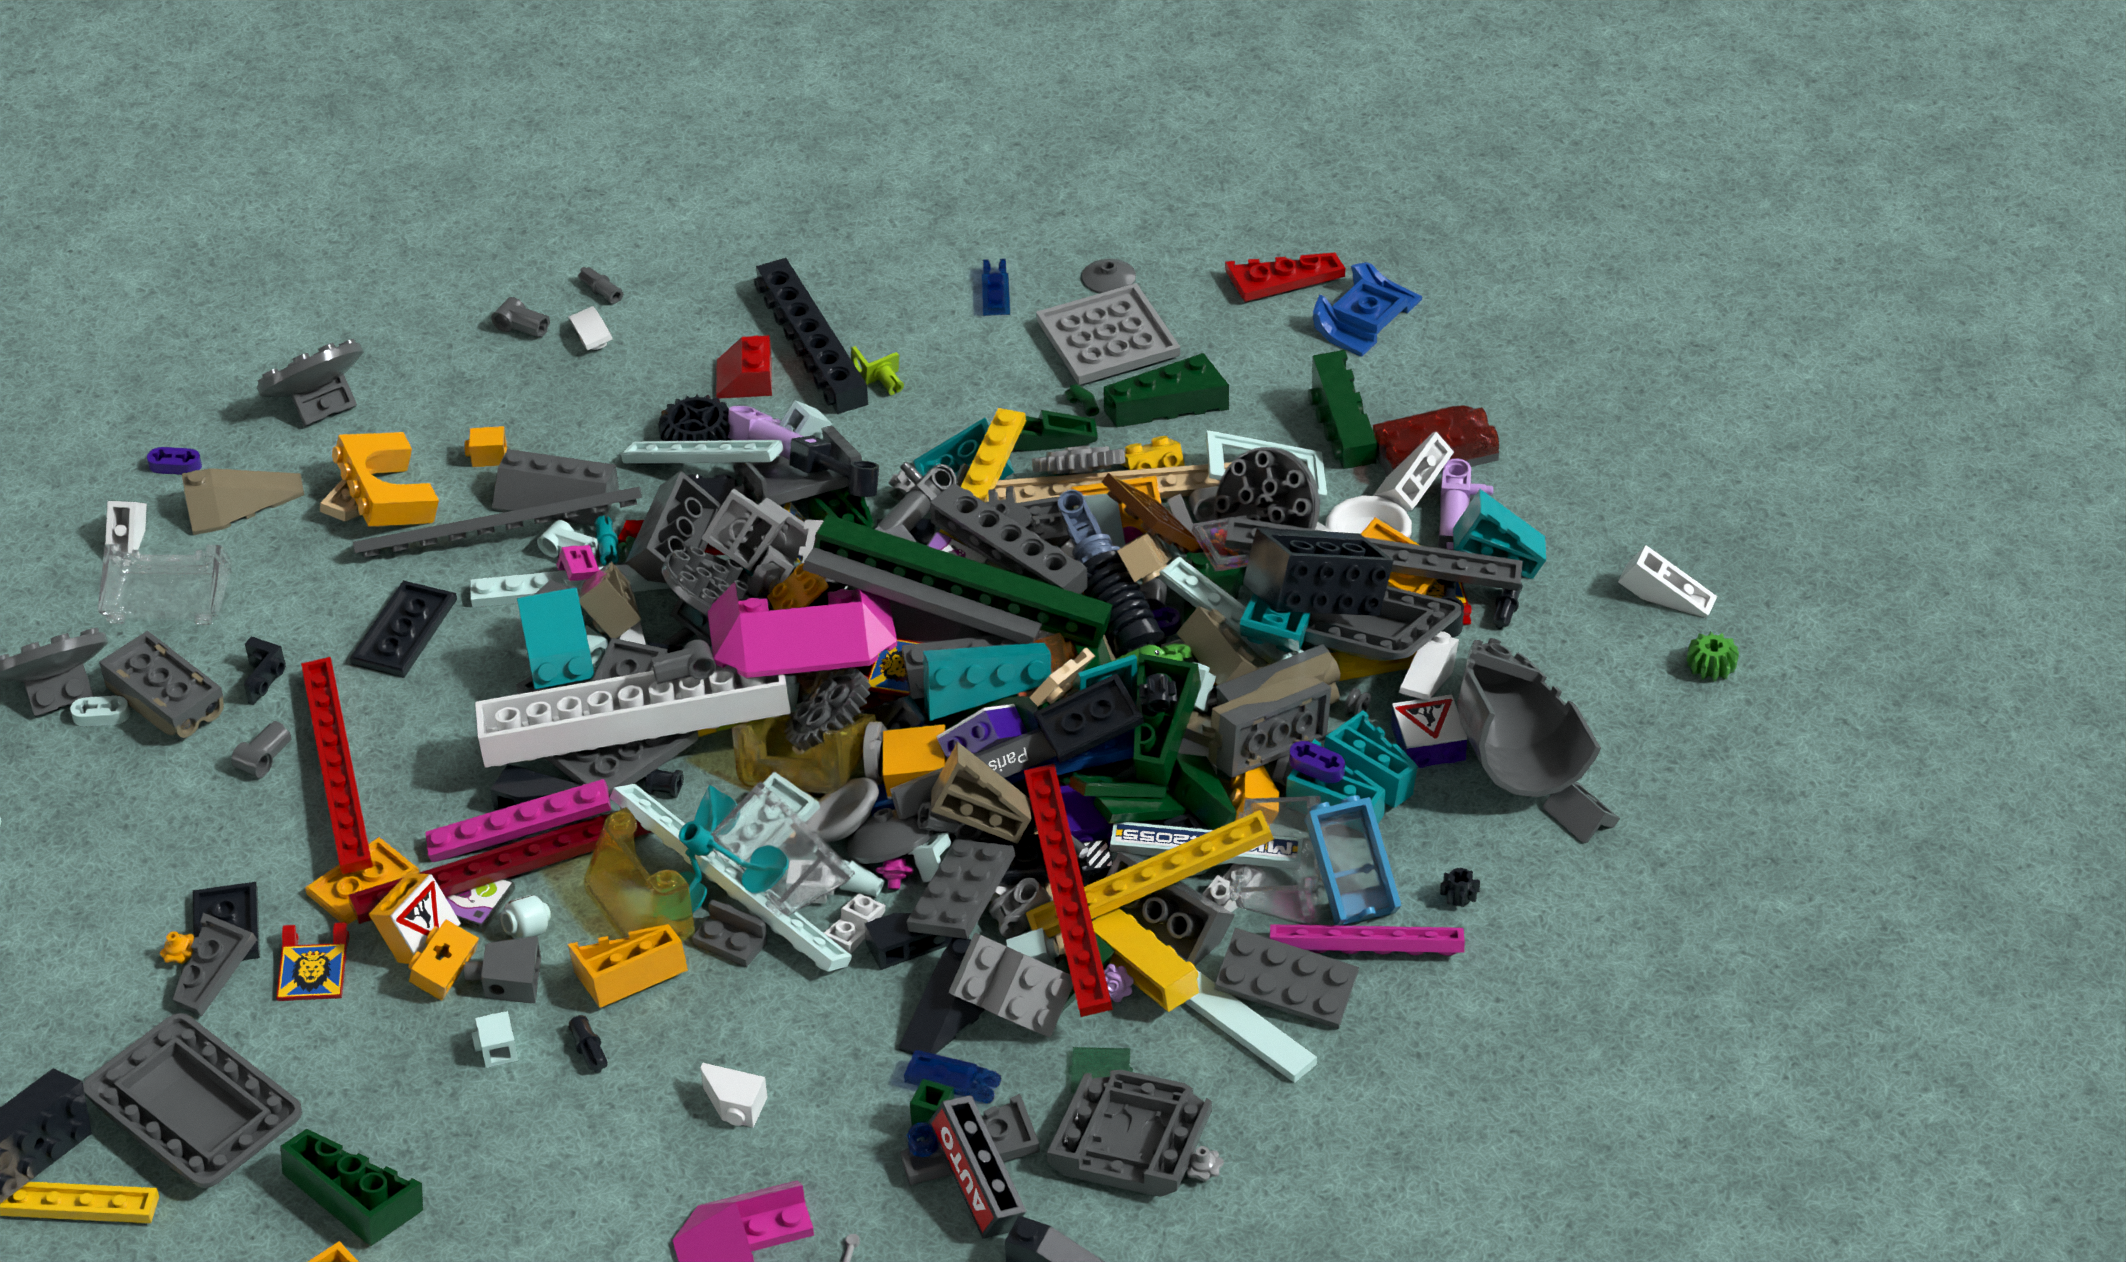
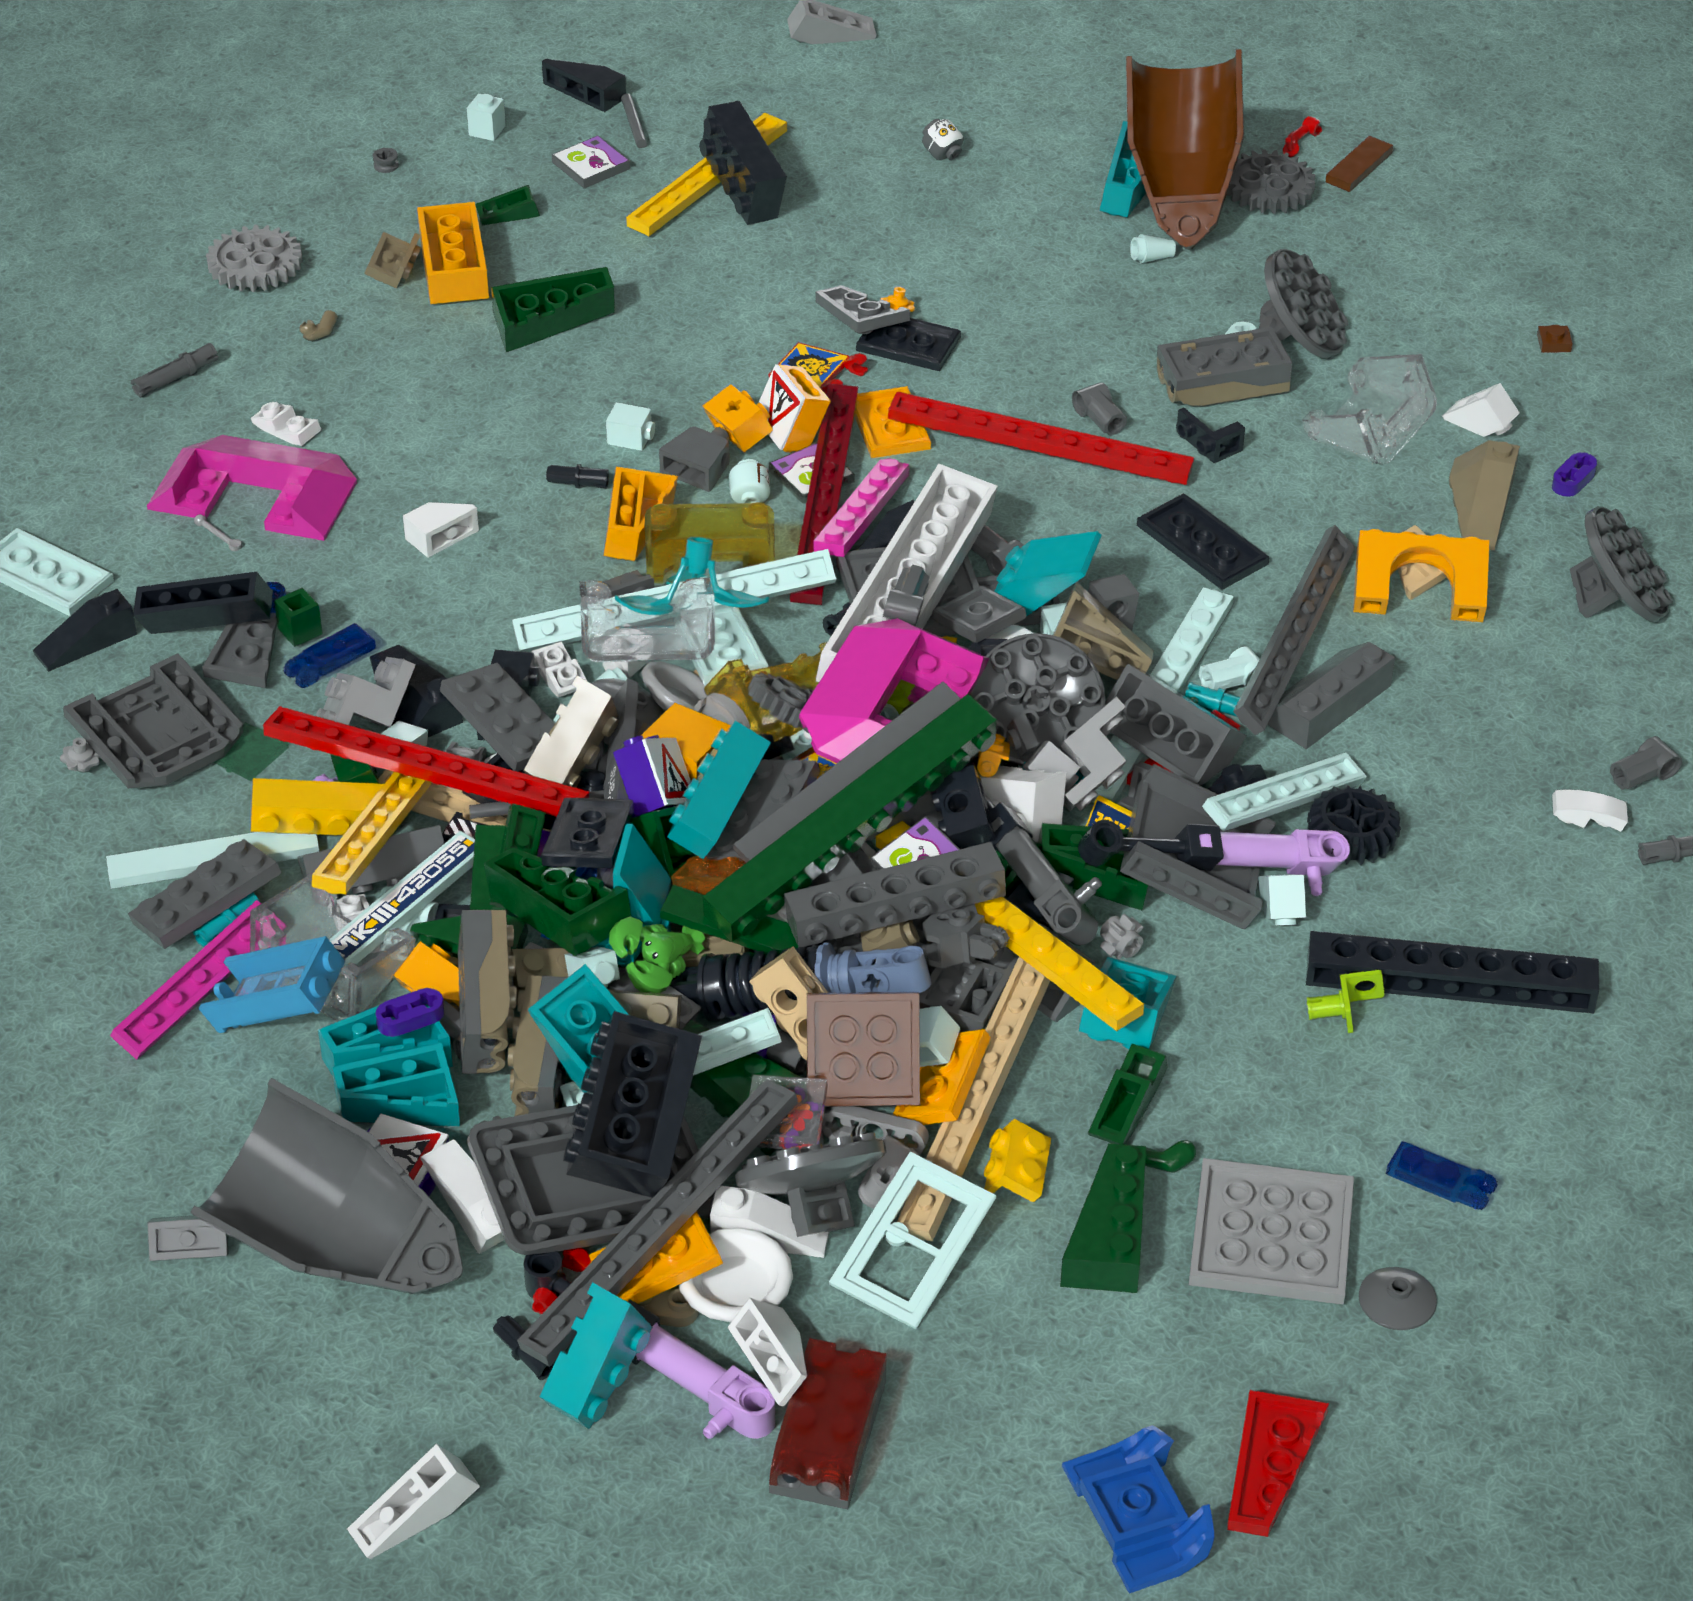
camera: 120 degrees right, 0 degrees up
dark grey wedge [83,1013,302,1188] -> none
light orange brick [464,426,507,467] -> none
dark pink bracket [556,545,599,581] -> none
red slope [716,335,772,399] -> none
tan wing [1029,648,1095,706] -> none
light grey gear [1032,446,1125,475] -> none
black gear [1139,674,1177,713] -> none
dark green wedge [1308,350,1377,469] -> none
black gear [1440,868,1480,907] -> none
bright green gear [1687,631,1739,681] -> none

